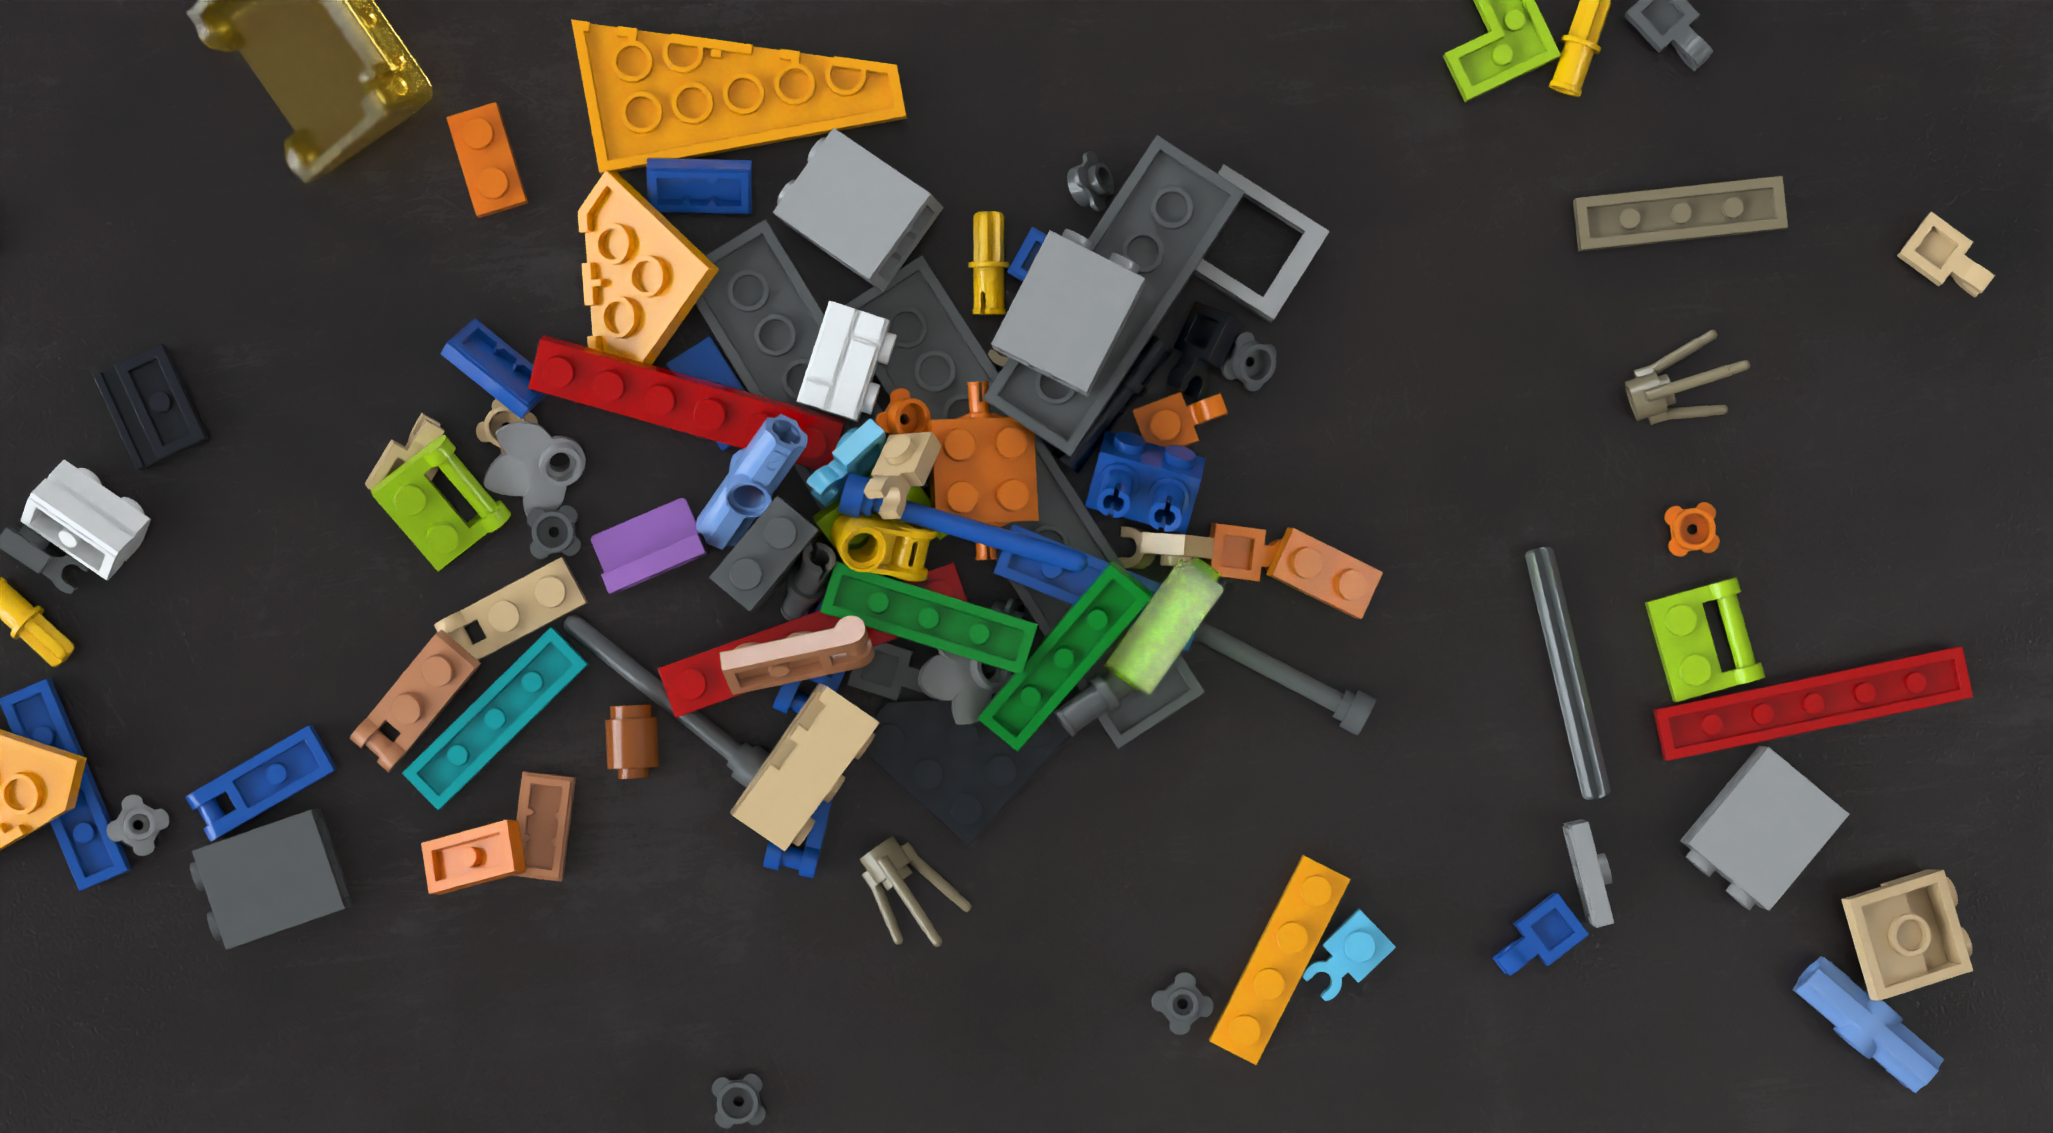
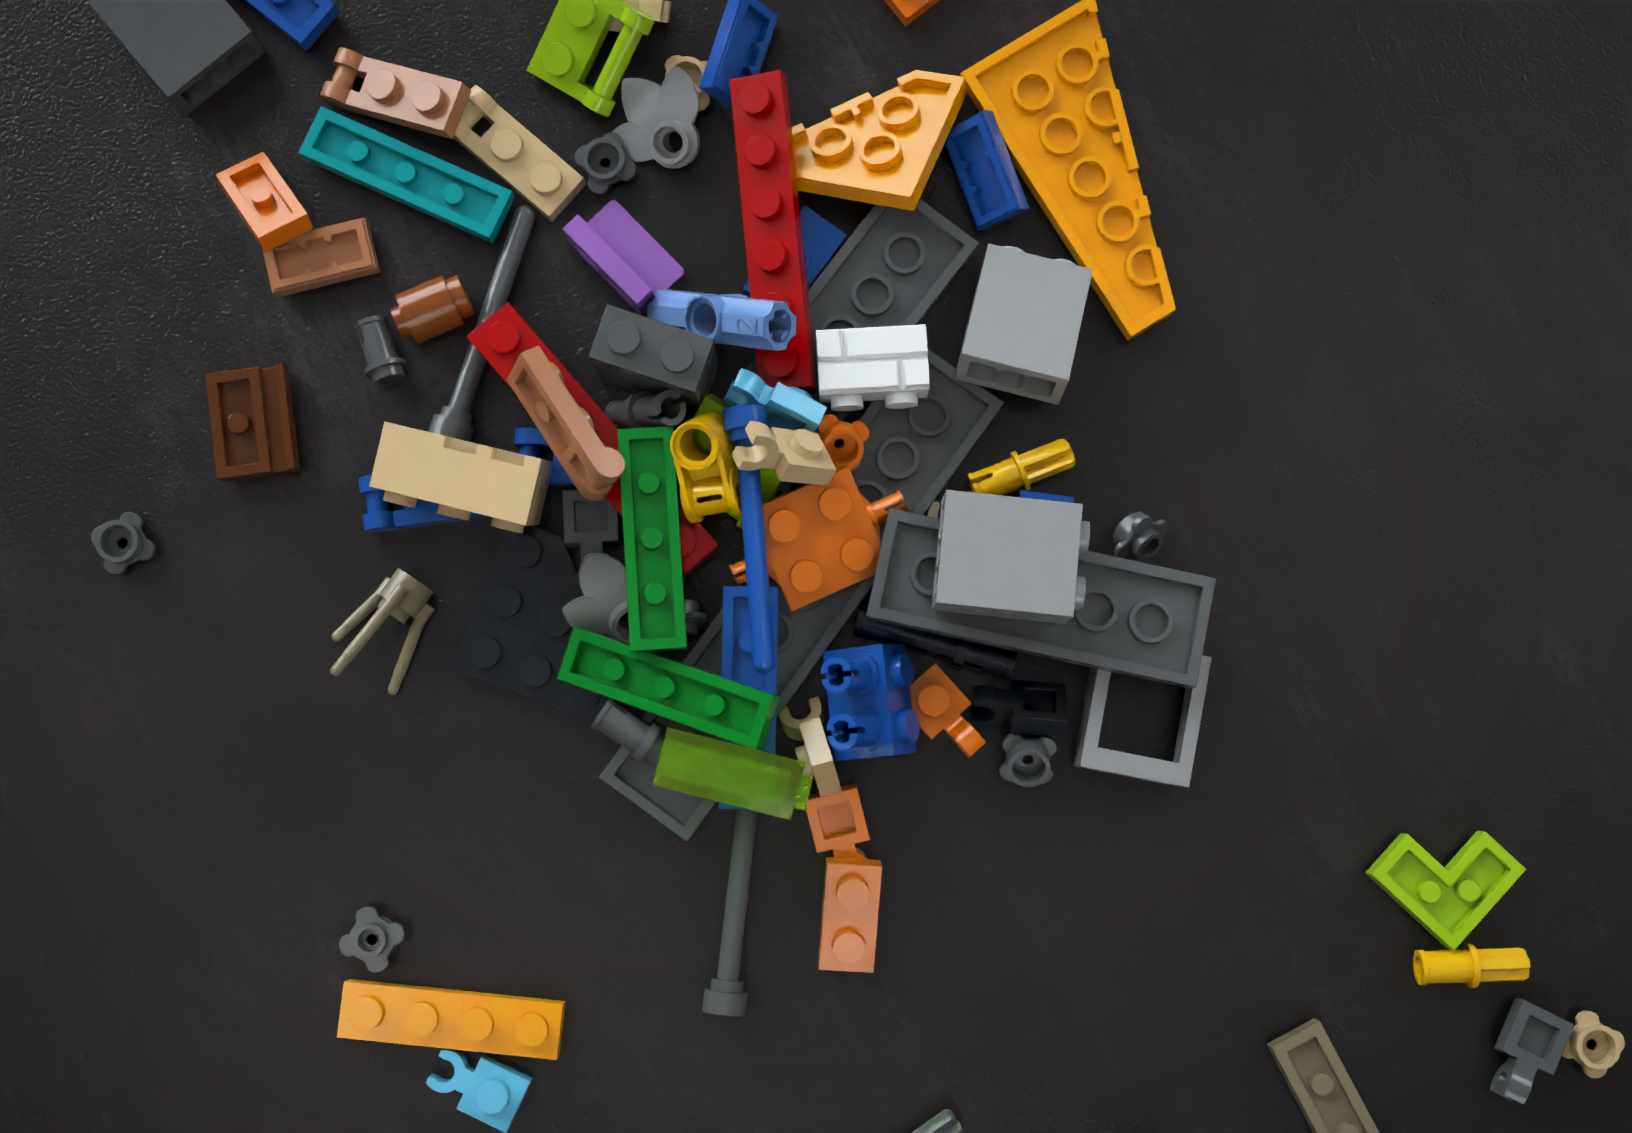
camera: 65 degrees right, 5 degrees down
none -> reddish brown plate [205,363,300,482]
none -> dark grey pin [354,315,407,387]

